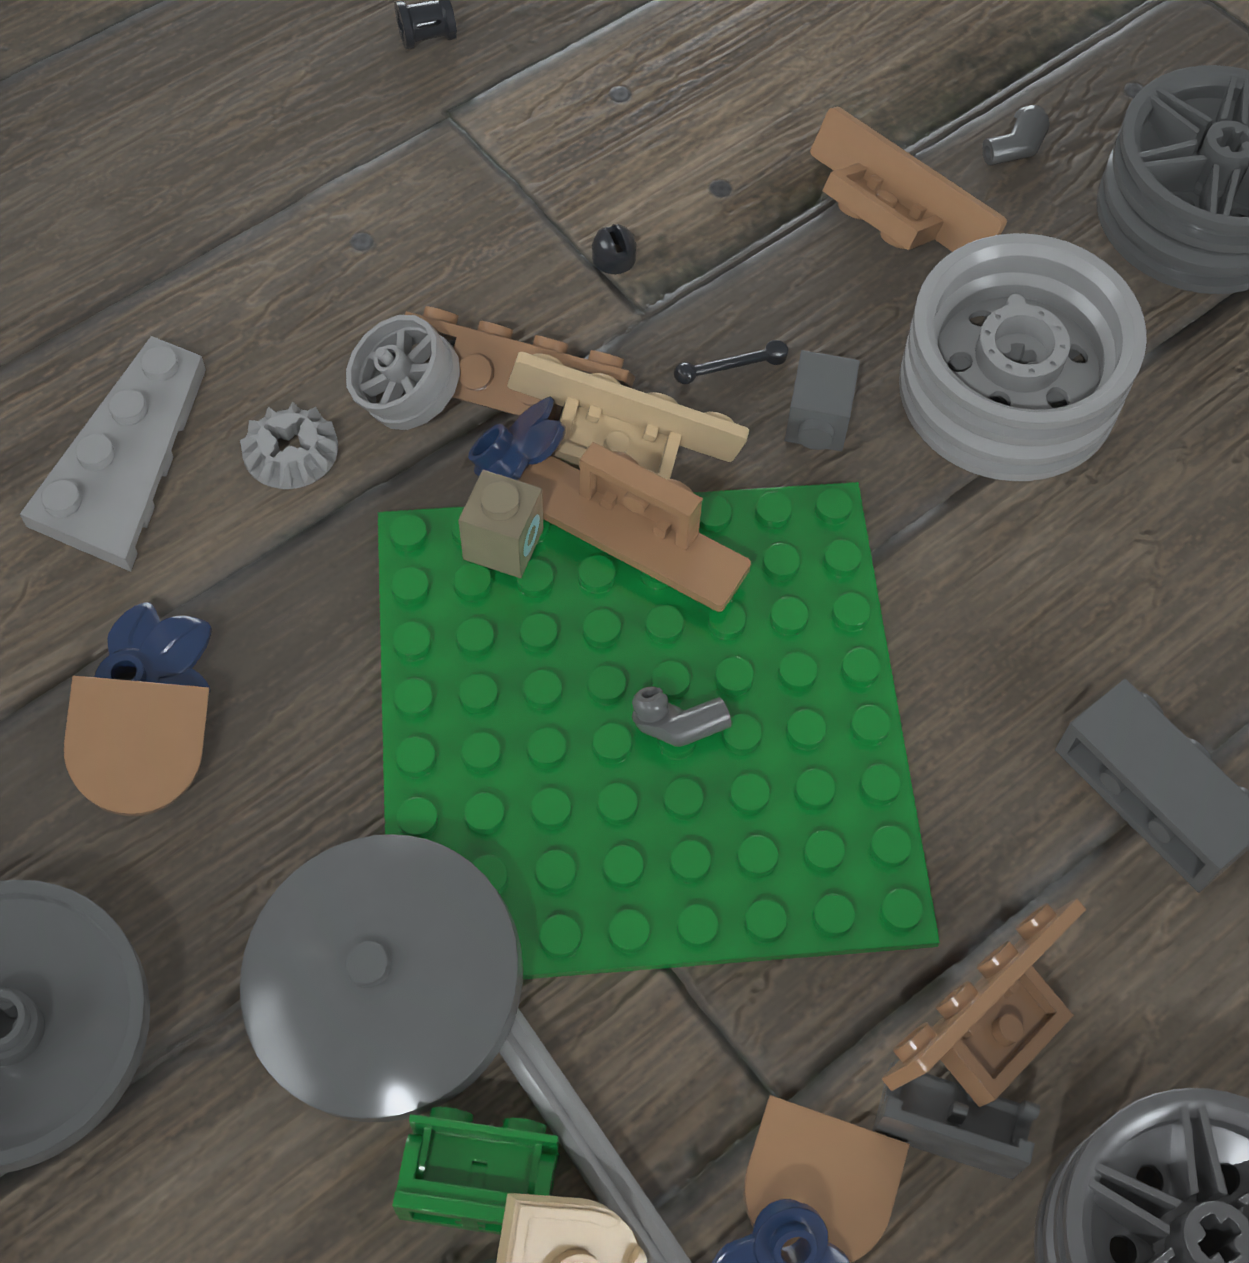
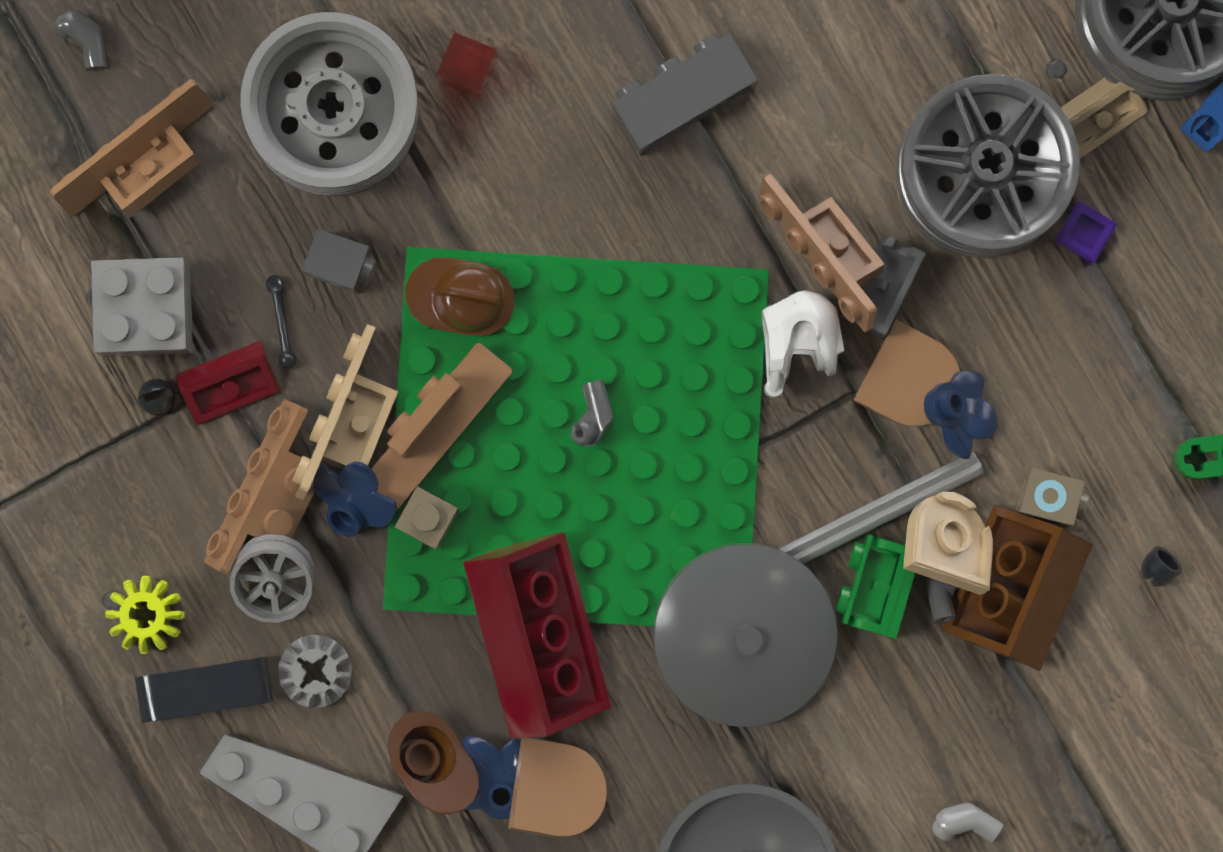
camera: 85 degrees left, 25 degrees up
none -> light grey brick [91,257,193,357]
none -> neon yellow gear [105,576,185,654]
none -> black beam [135,656,273,723]
none -> dark red slope [177,341,281,426]
none -> reddish brown piece [388,711,479,815]
none -> reddish brown piece [405,258,514,336]
none -> clear red brick [437,32,498,100]
none -> dark red slope [463,532,611,738]
none -> white helmet [761,290,844,398]

